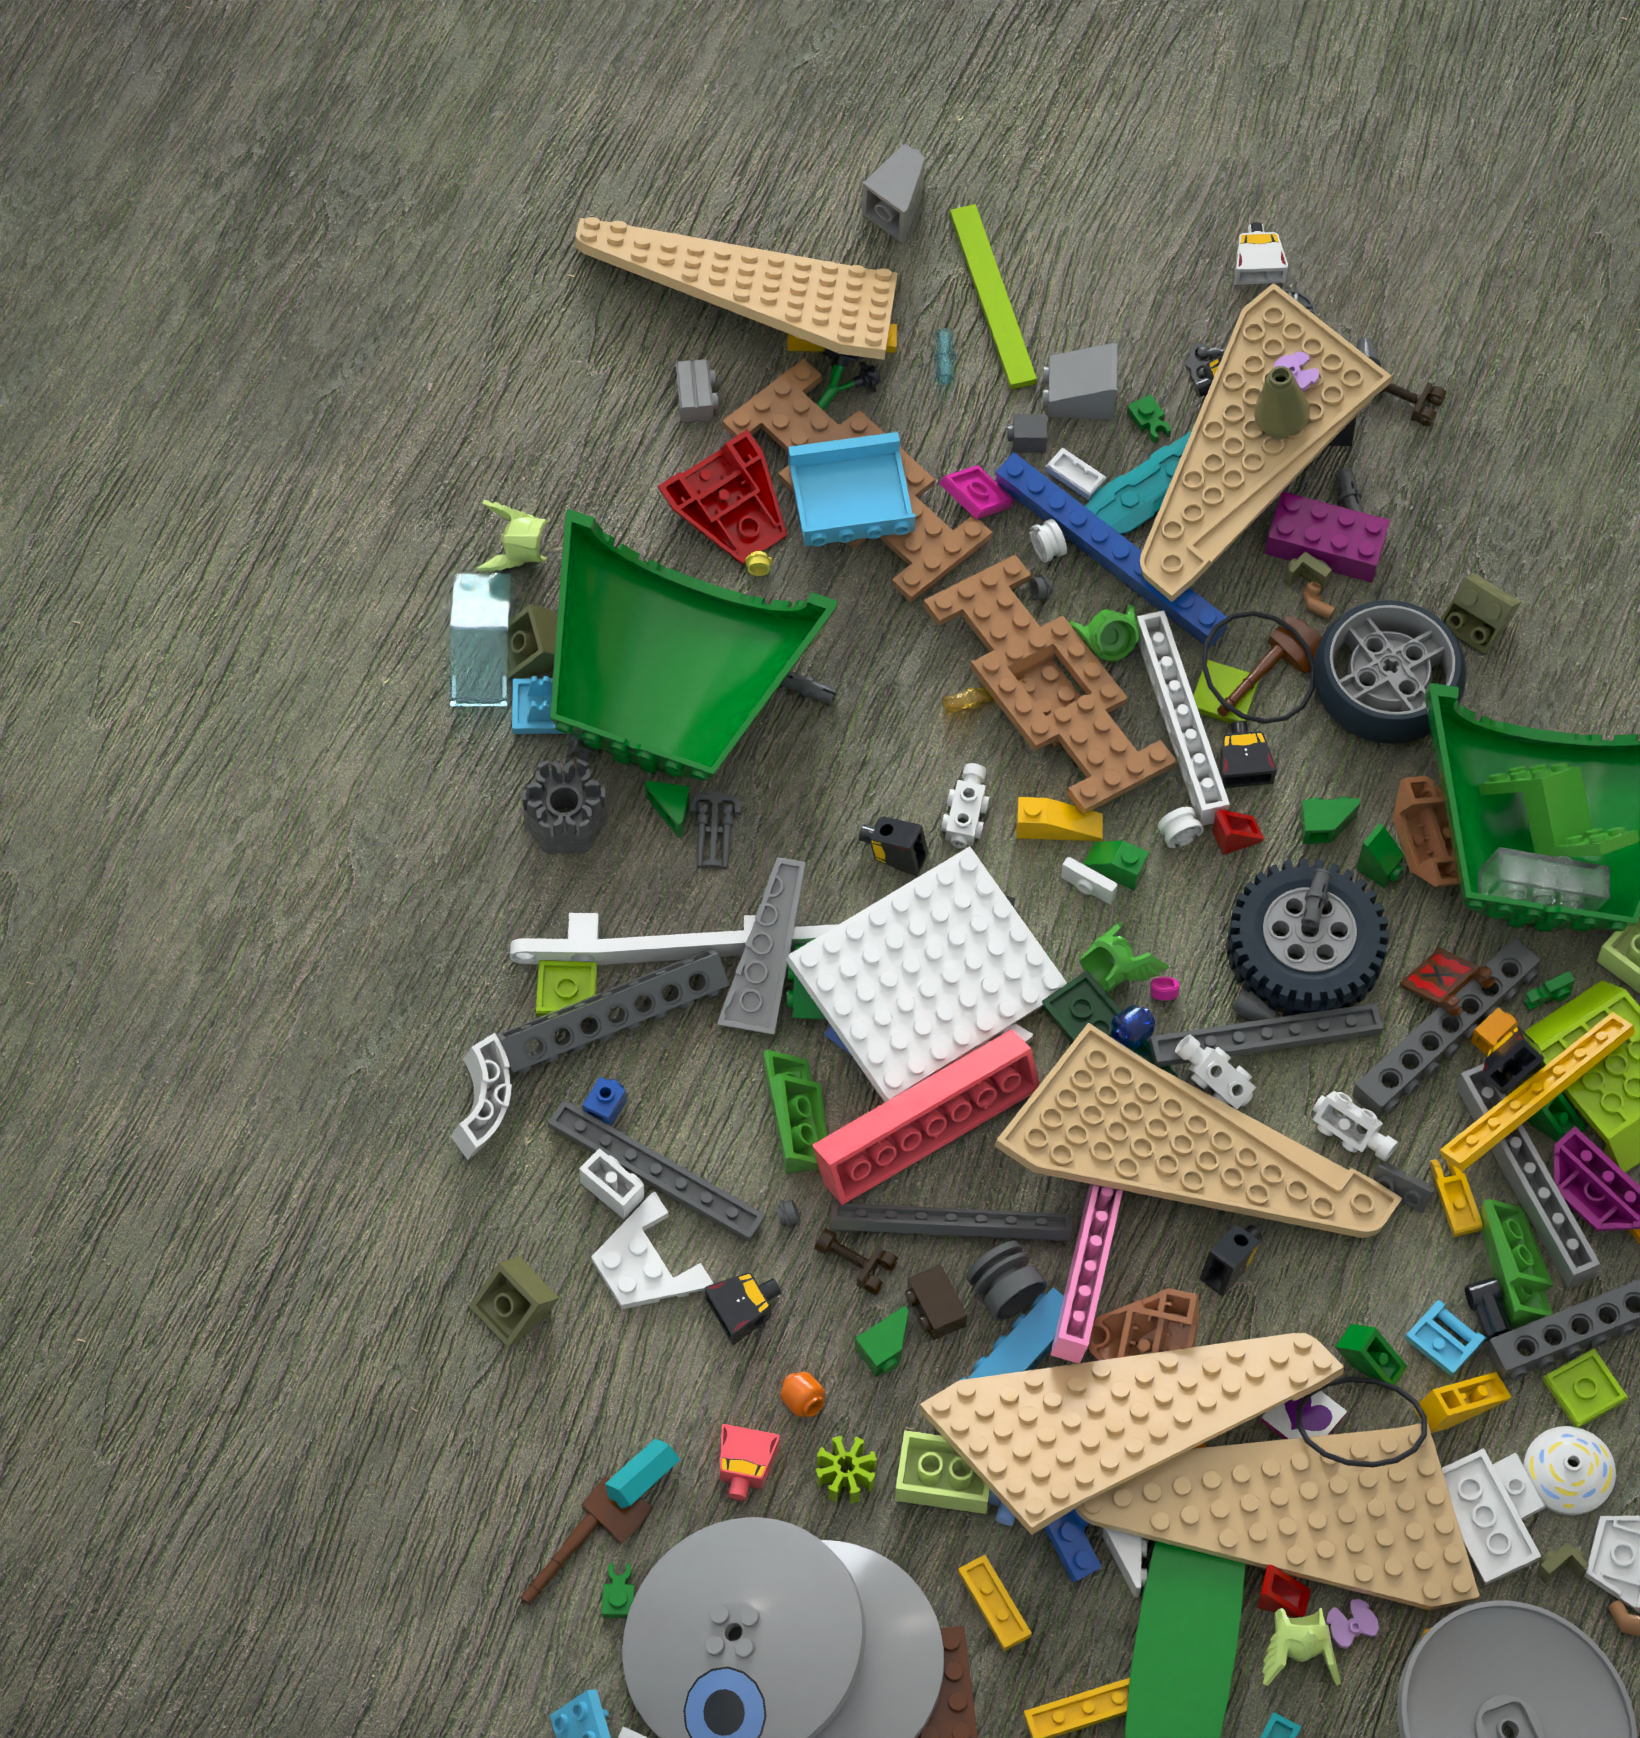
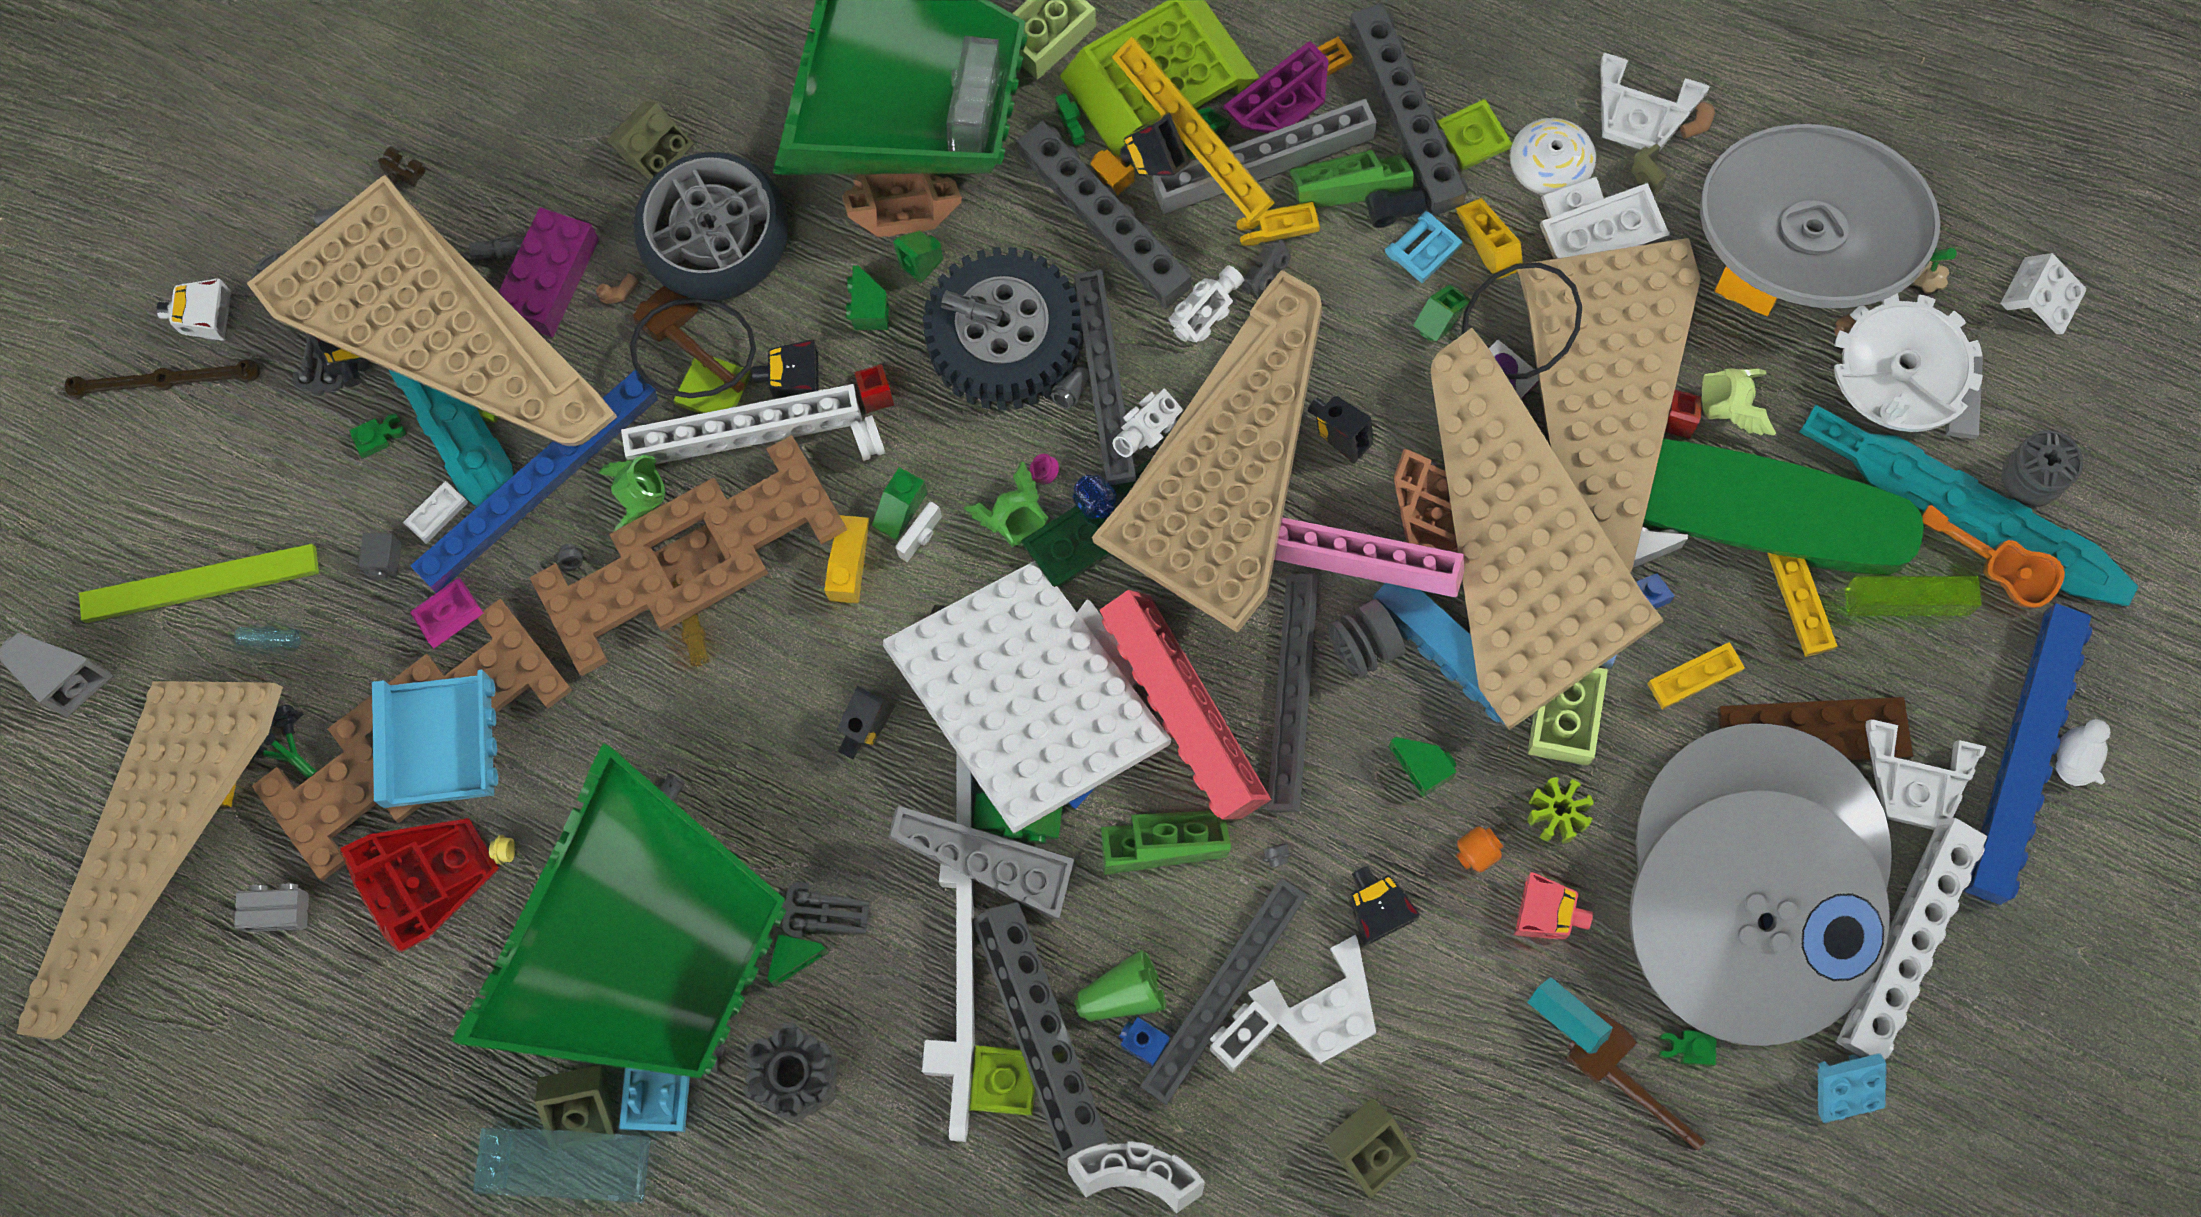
camera: 80 degrees left, 10 degrees up
yellowish green helmet [477,500,549,572] -> none
dark brown bar [814,1228,898,1295] -> none
dark brown brick [905,1264,967,1341] -> none
white brick [941,763,989,848] -> none
white wheel [1029,519,1067,563] -> none
light grey slope [1042,343,1117,420] -> none
olive cone [1254,366,1310,440] -> none
lavender piece [1274,351,1319,392] -> none
olive bracket [1286,552,1332,591] -> none
lavender piece [1326,1599,1379,1649] -> none
reddish brown flag [1399,947,1495,1017] -> none
bright green bracket [1478,762,1640,860] -> none
none -> dark brown piece [65,359,260,399]
none -> bright green cone [1074,950,1166,1022]

